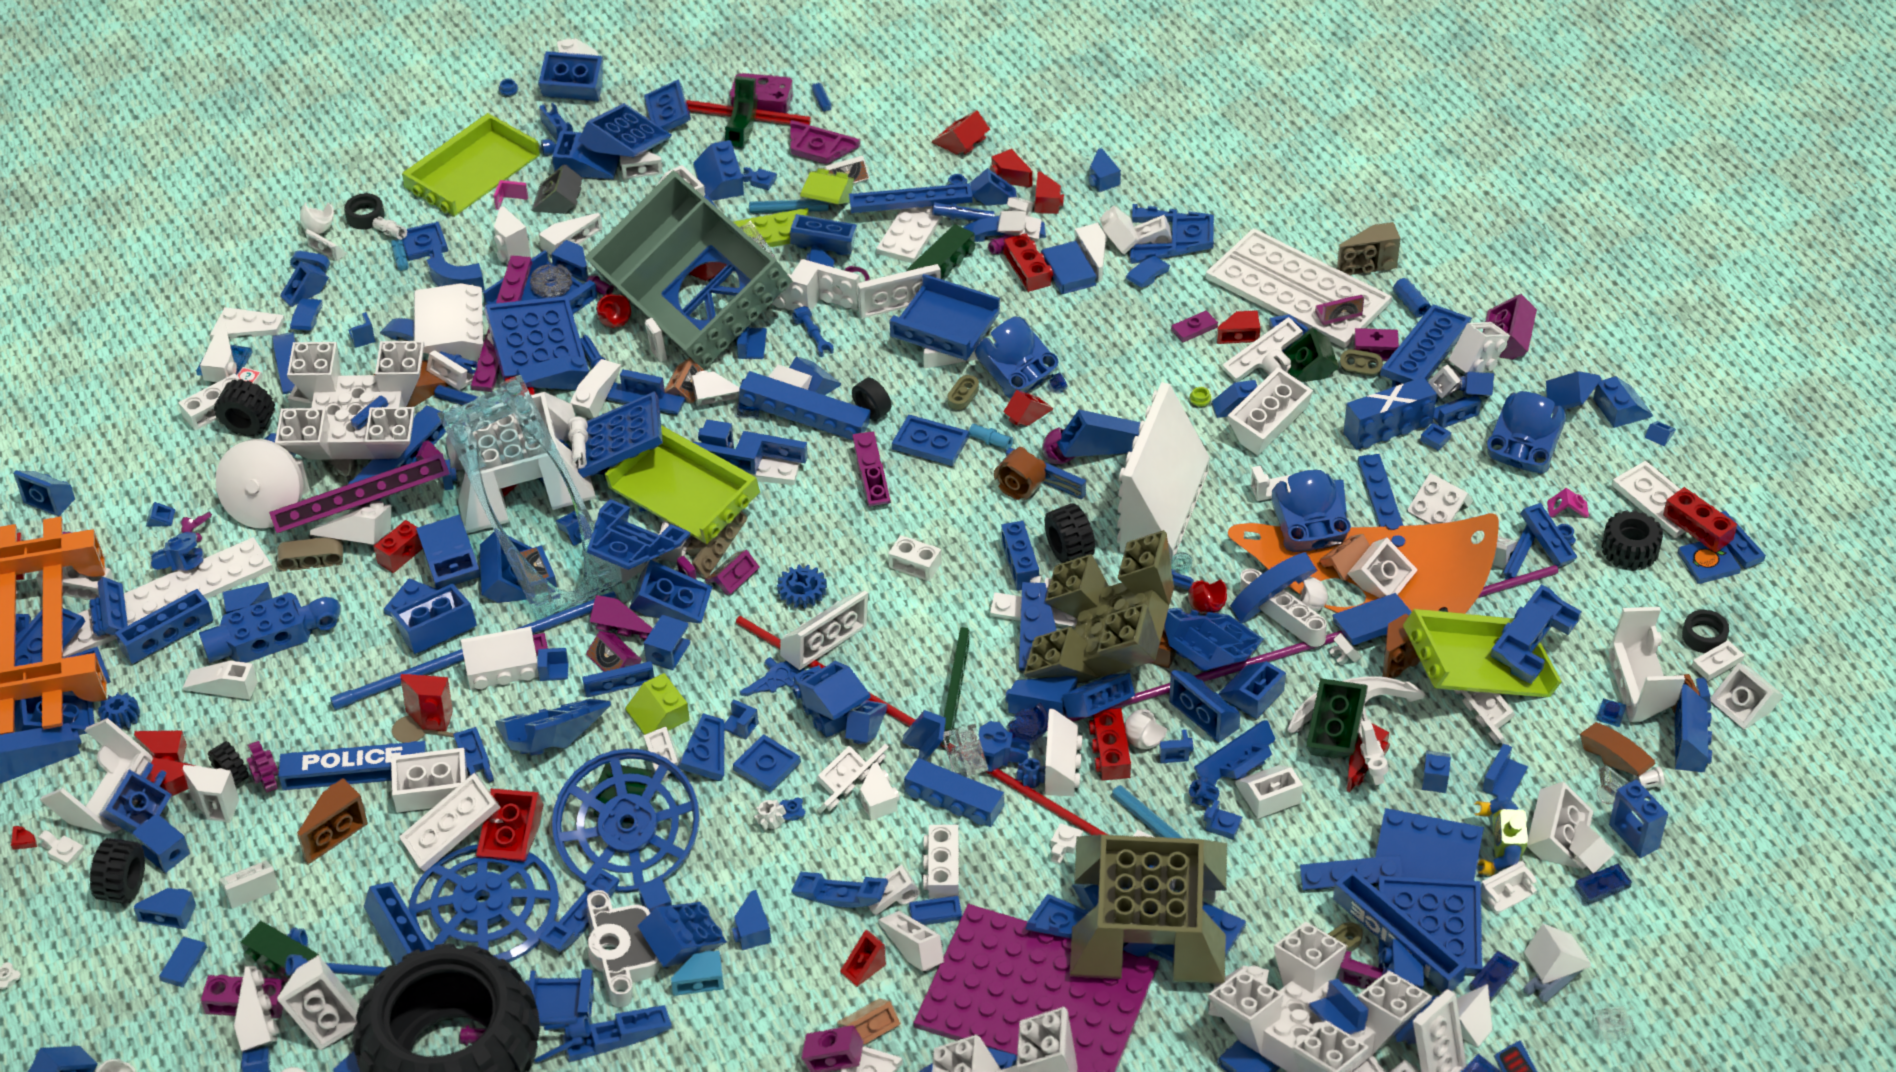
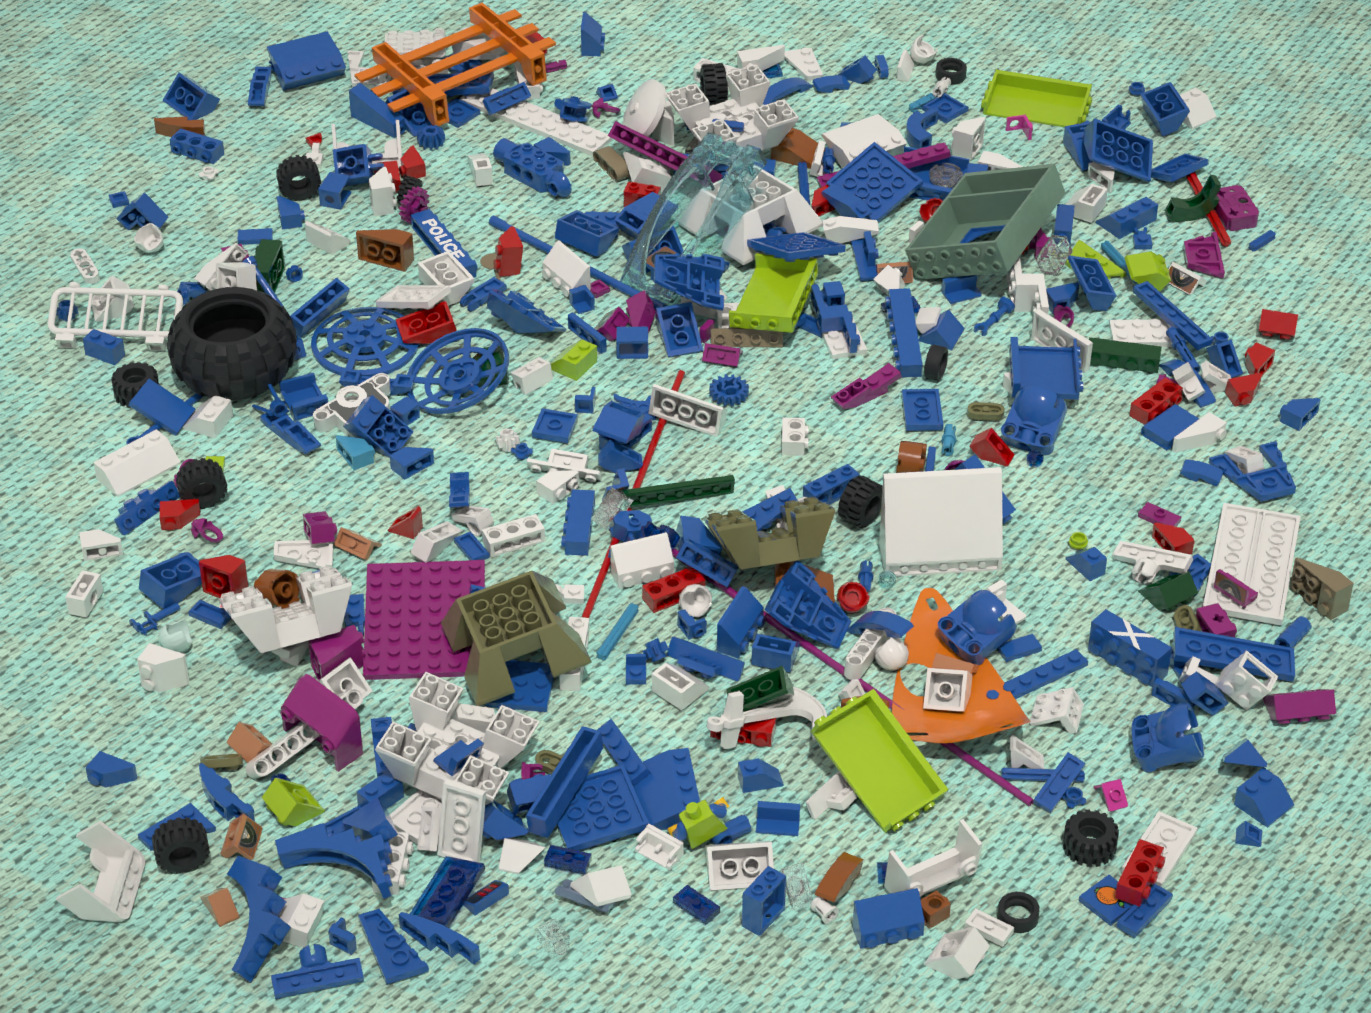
camera: 65 degrees right, 5 degrees down
blue brick [115,589,214,664] -> none
blue panel [348,312,376,348] -> none
dark grey slope [531,164,583,214] -> none
white pin [568,417,588,469] -> none
blue axle [580,335,606,369] -> none
blue wing [678,713,724,781] -> none
white slope [1100,206,1139,254] -> none
white slope [1227,367,1313,455] -> none
blue tile [1332,593,1411,646] -> none
blue plate [1420,423,1452,451] -> none
blue bracket [1491,584,1582,684] -> none
white slope [1569,821,1615,874] -> none
blue tile [1696,678,1711,711] -> none

